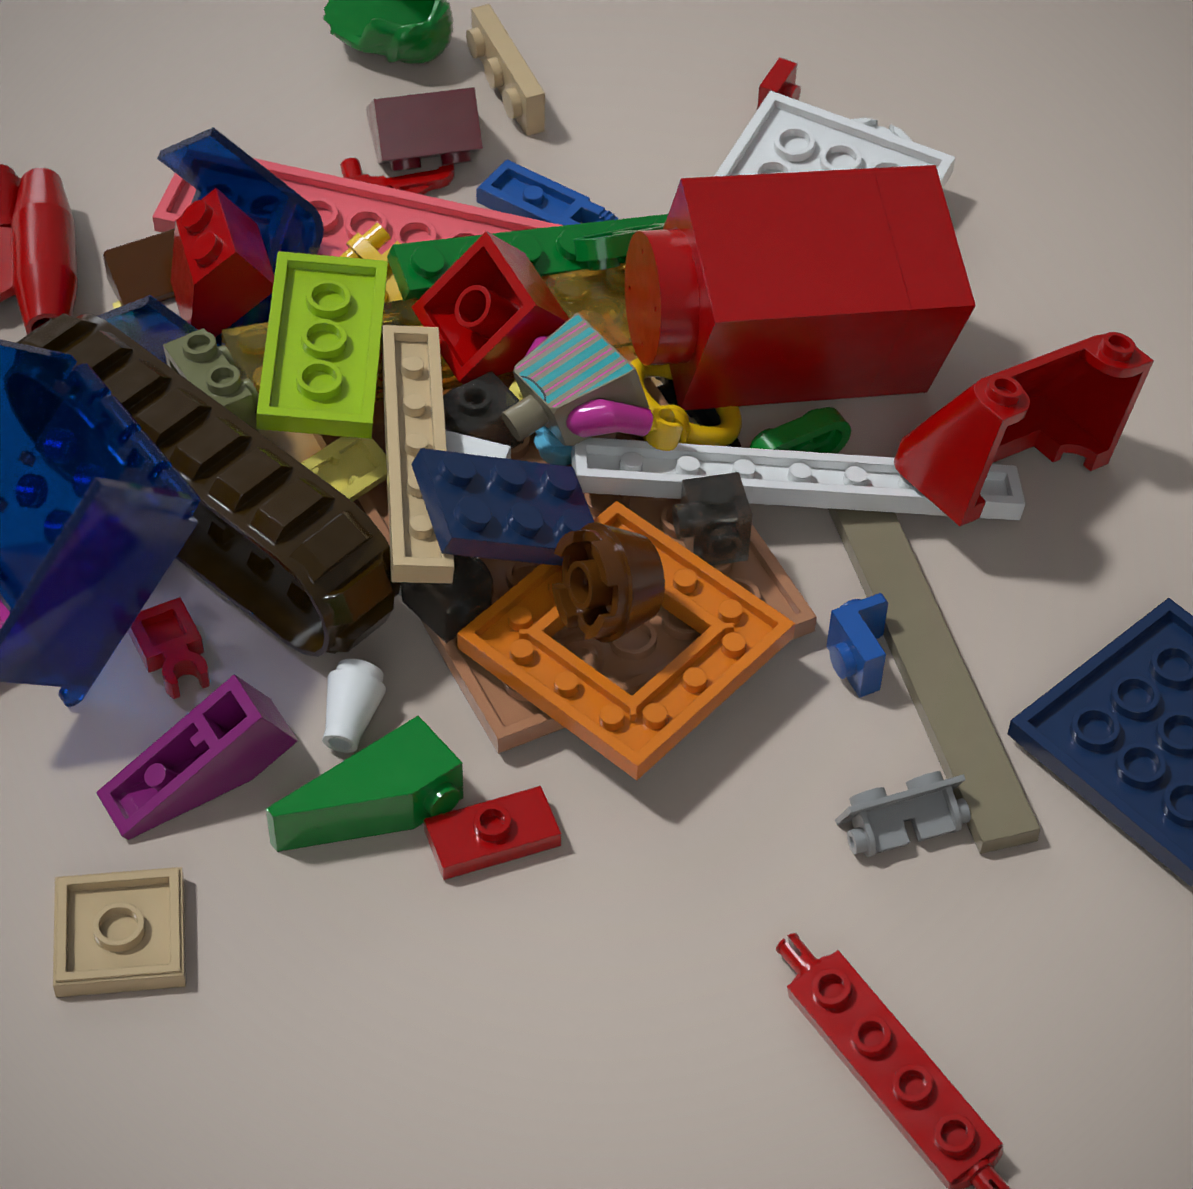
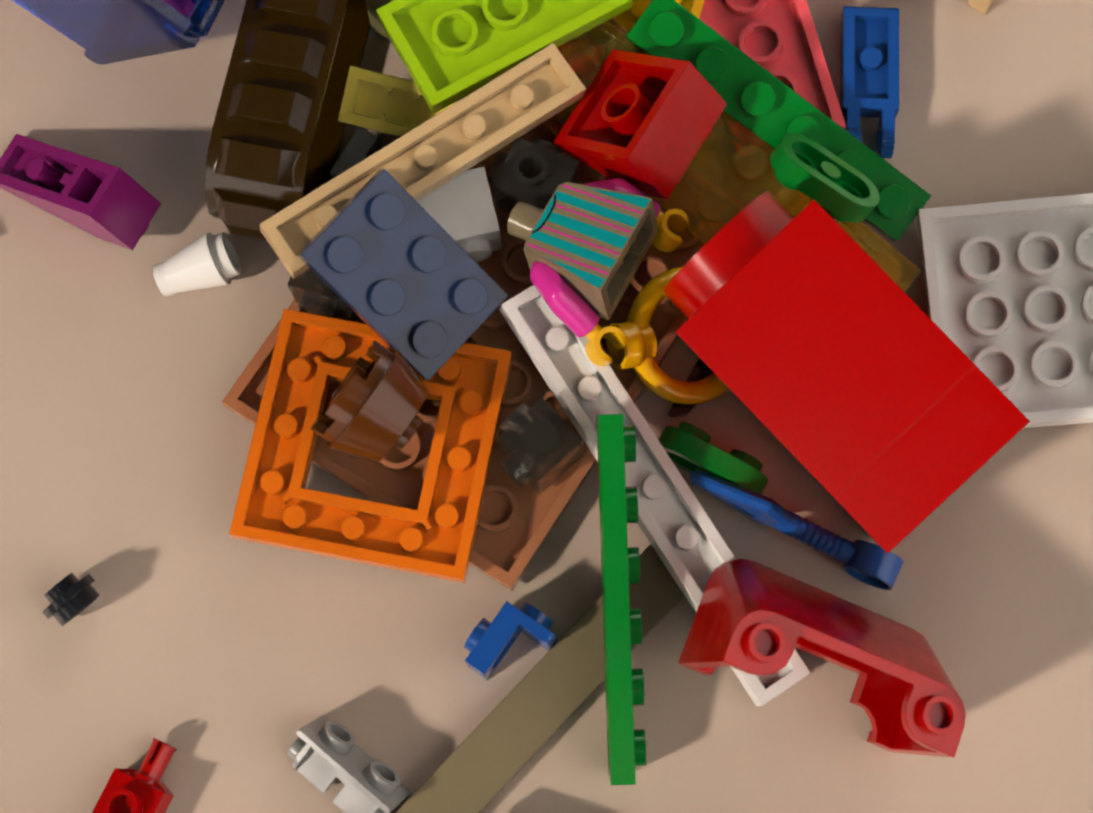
camera: 65 degrees right, 25 degrees up
red plate [125,597,210,699] -> none
green slope [266,715,464,852] -> none
red plate [424,786,561,880] -> none
none -> black plate [42,573,100,626]
none -> green plate [596,414,646,785]
none -> blue piece [689,470,904,590]

